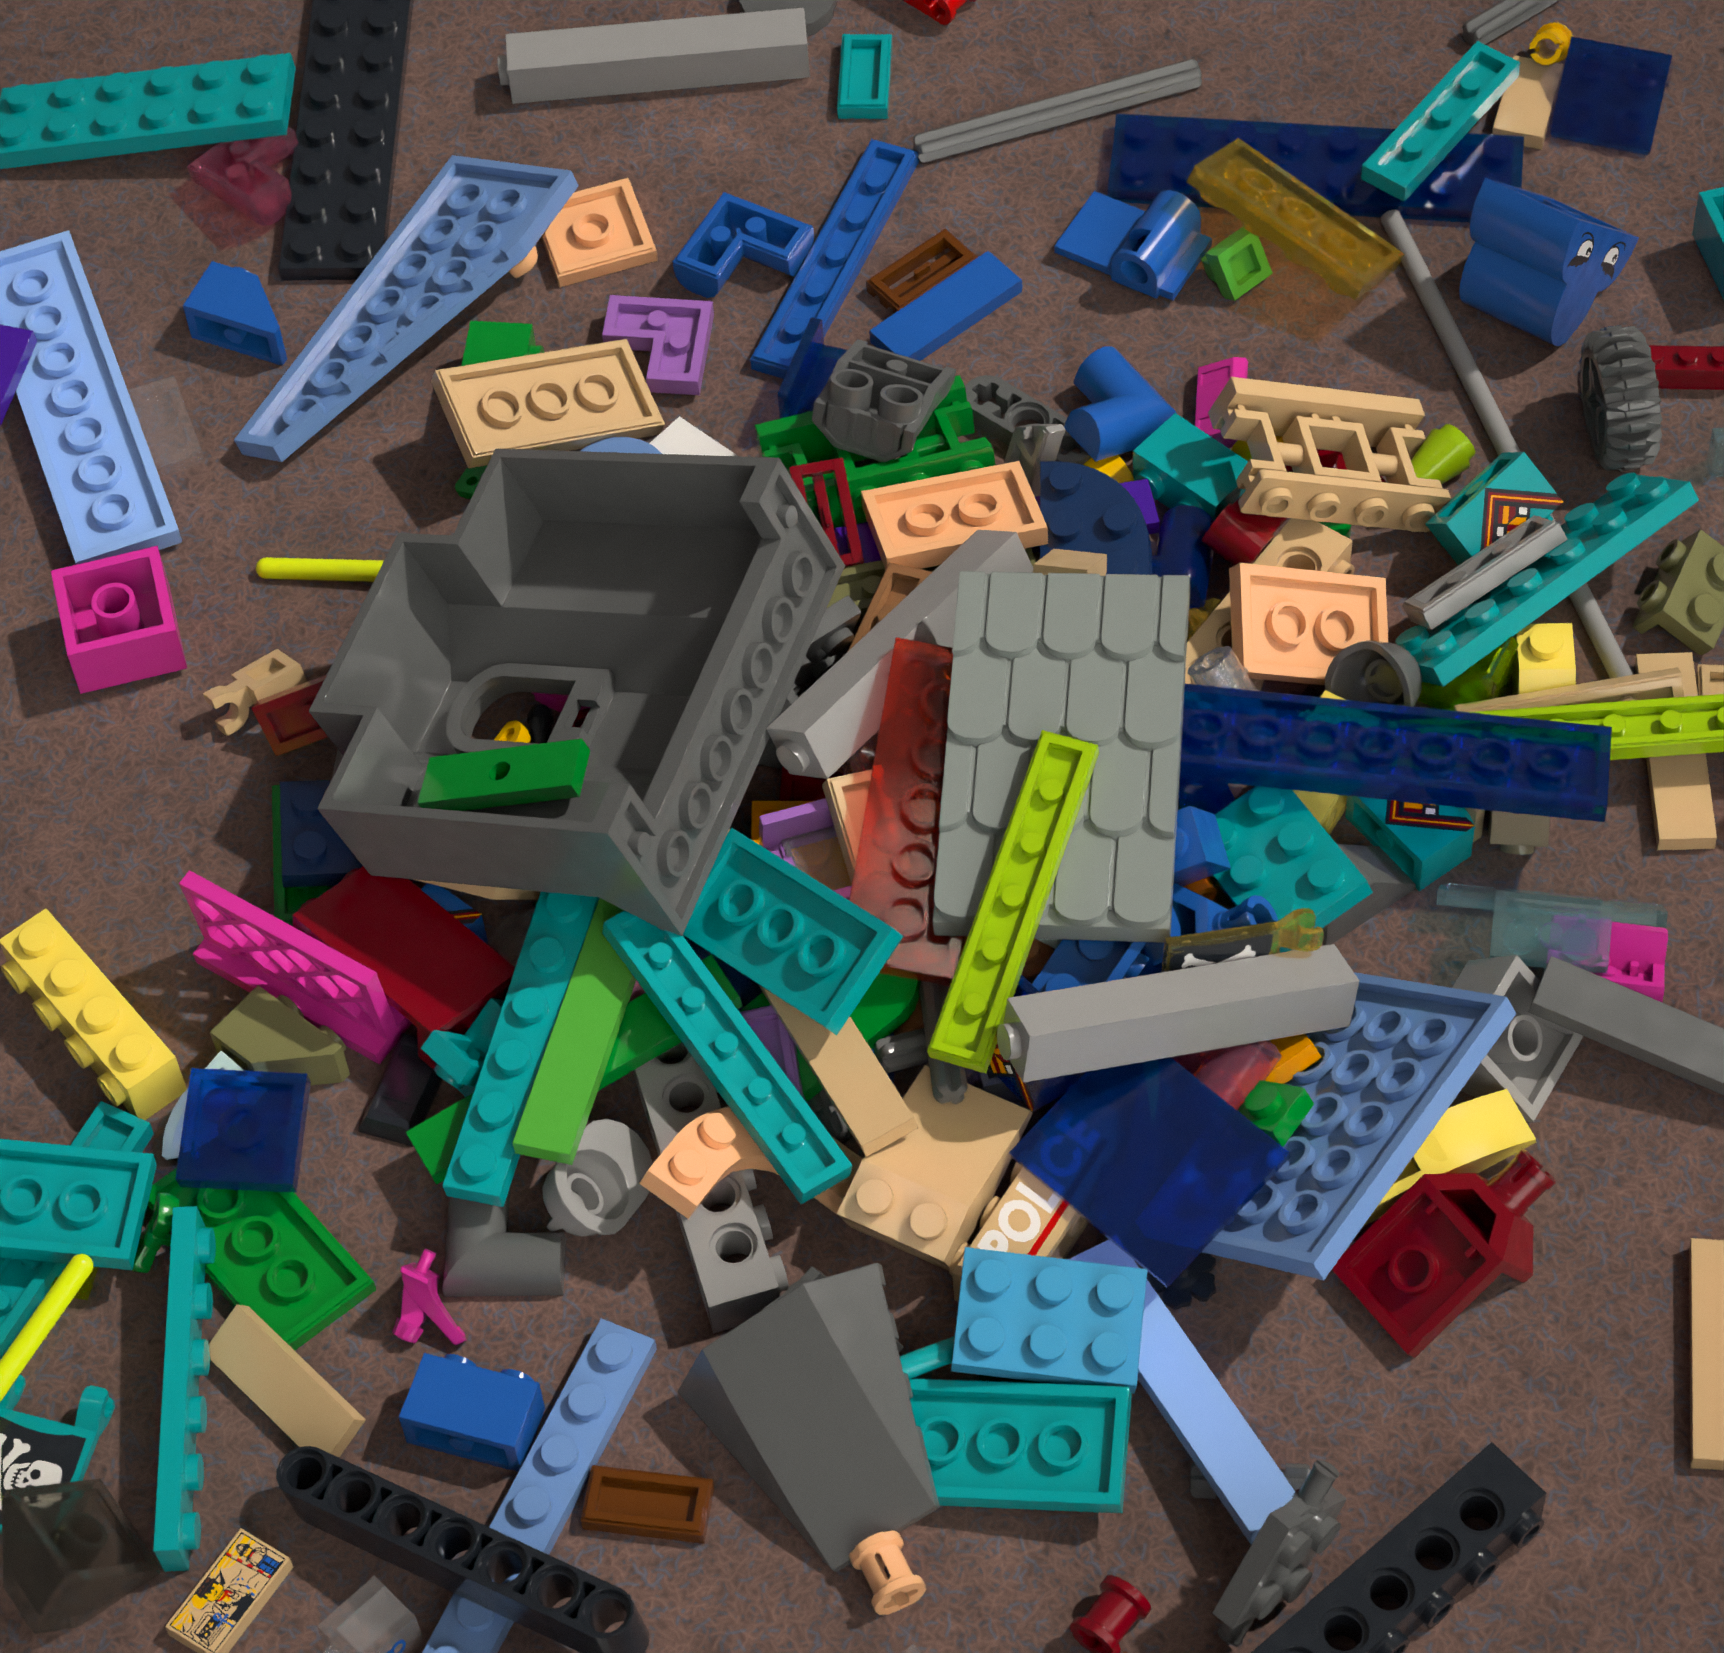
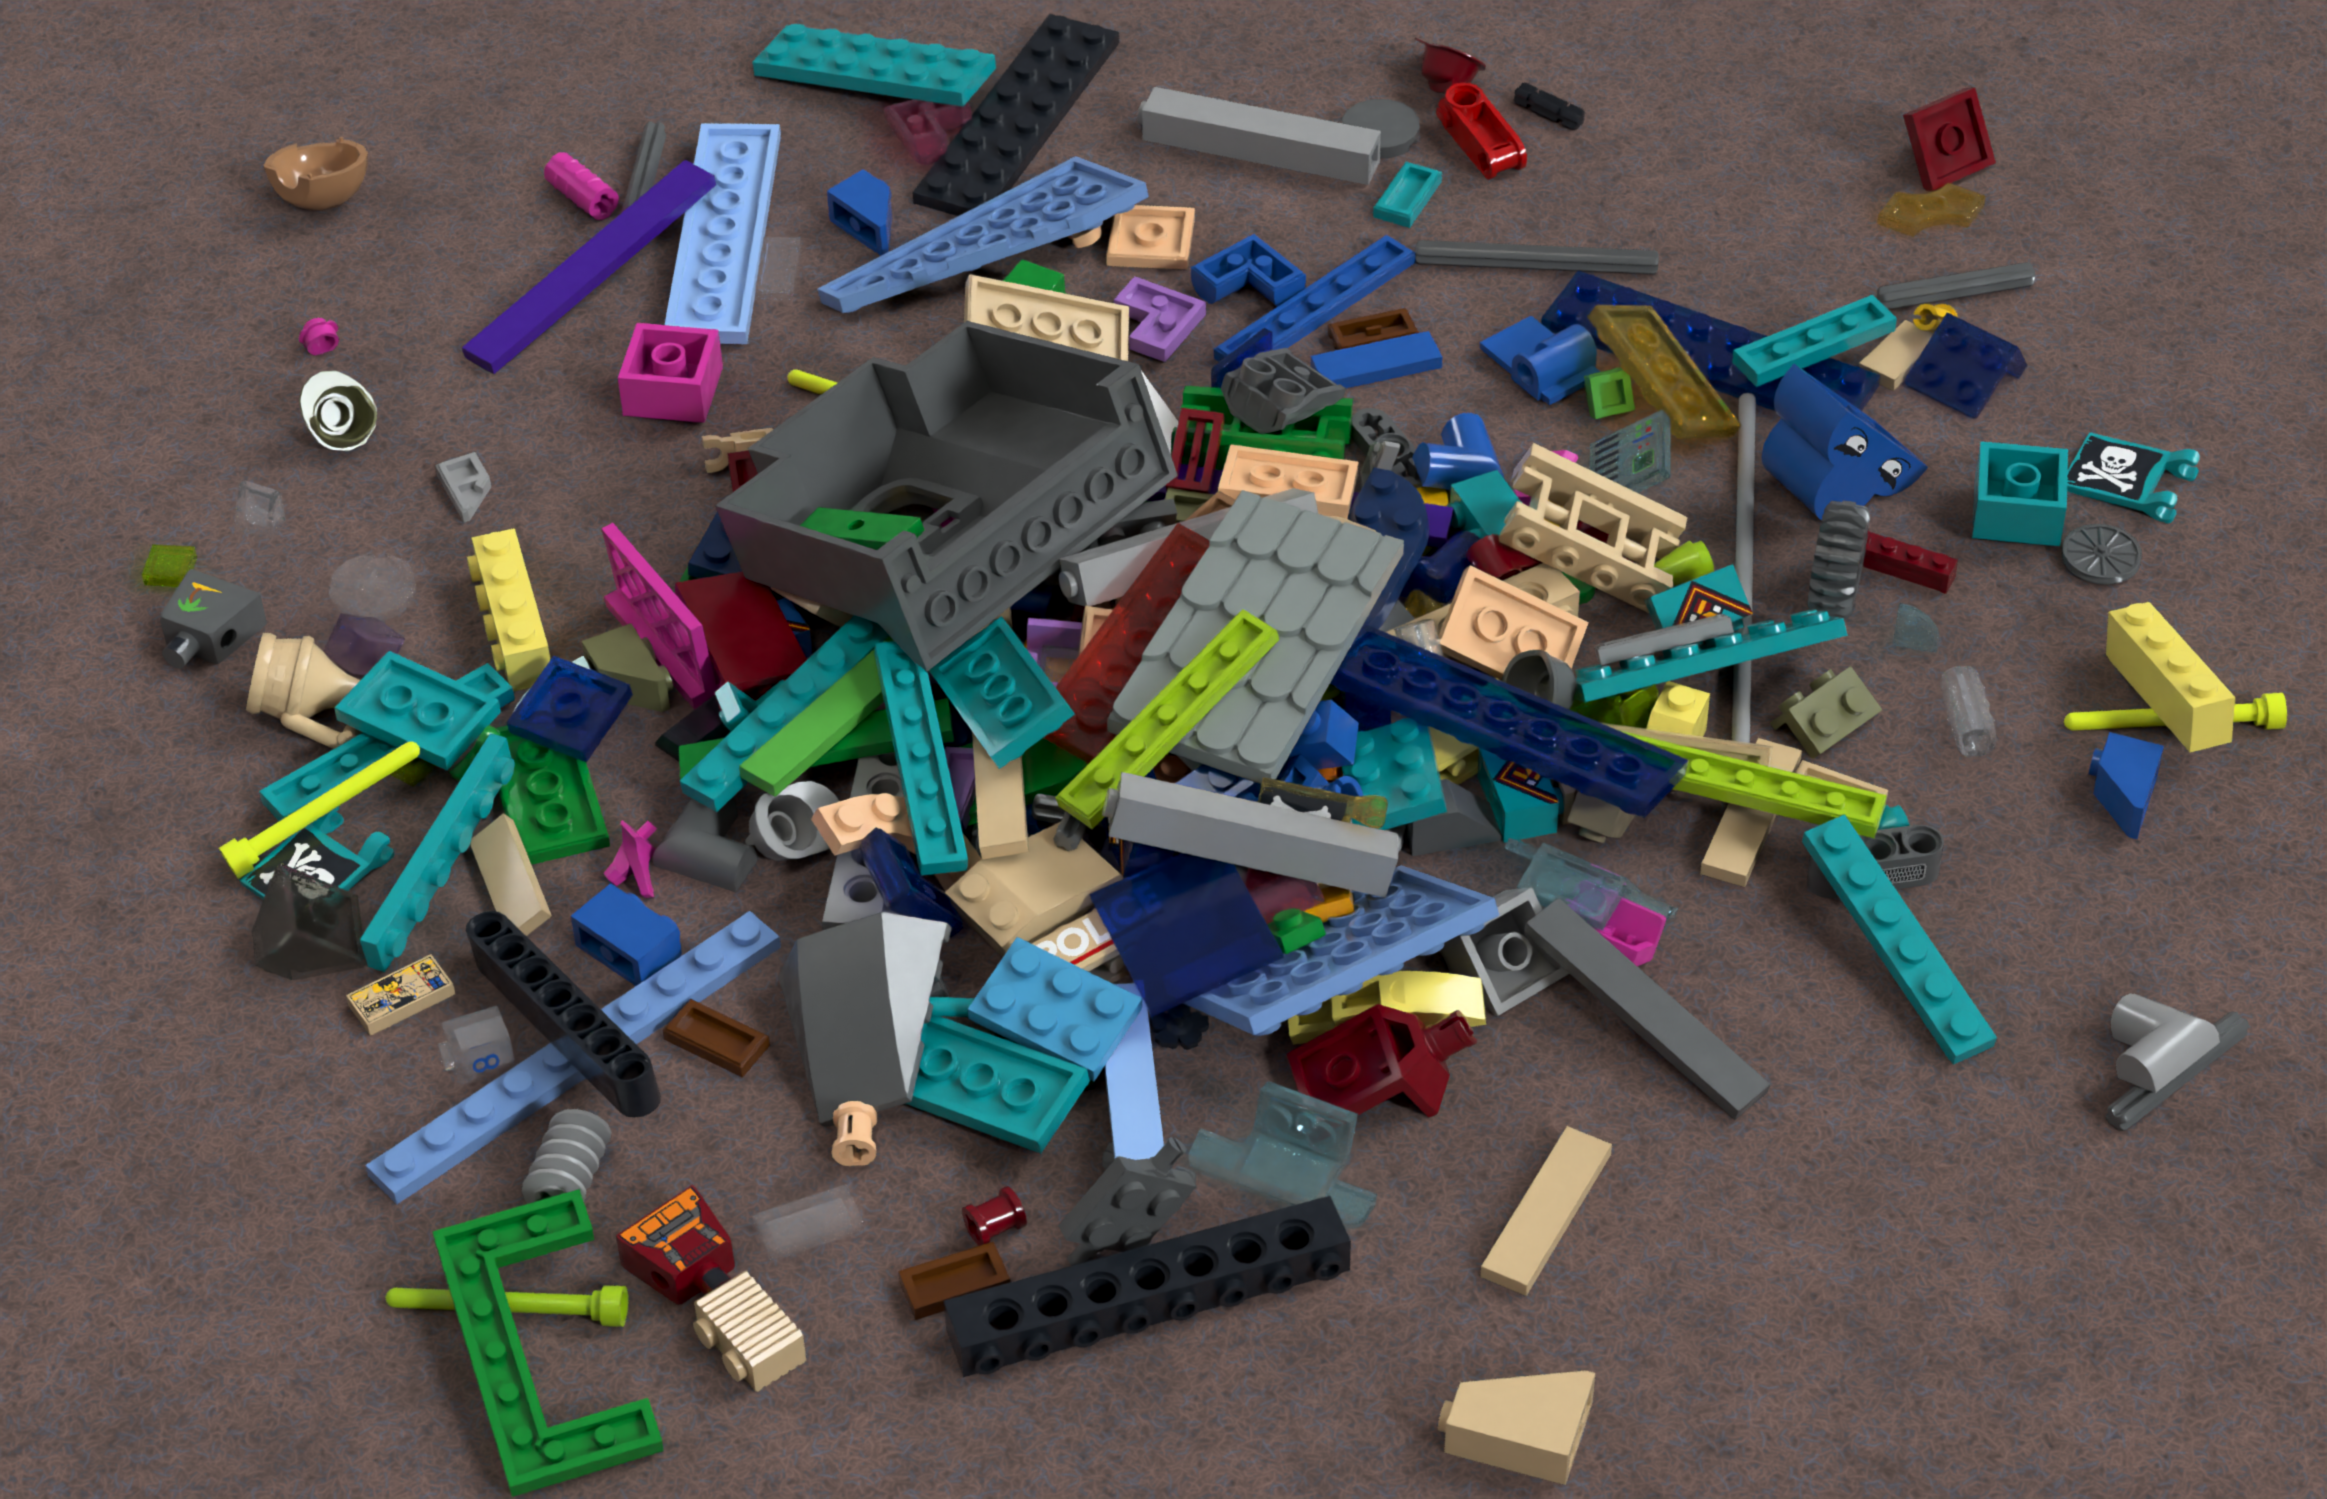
camera: 20 degrees right, 10 degrees down
none -> clear blue brick [859,827,964,938]
none -> clear light blue plate [1189,1081,1377,1229]
none -> clear light blue tile [1590,410,1670,493]

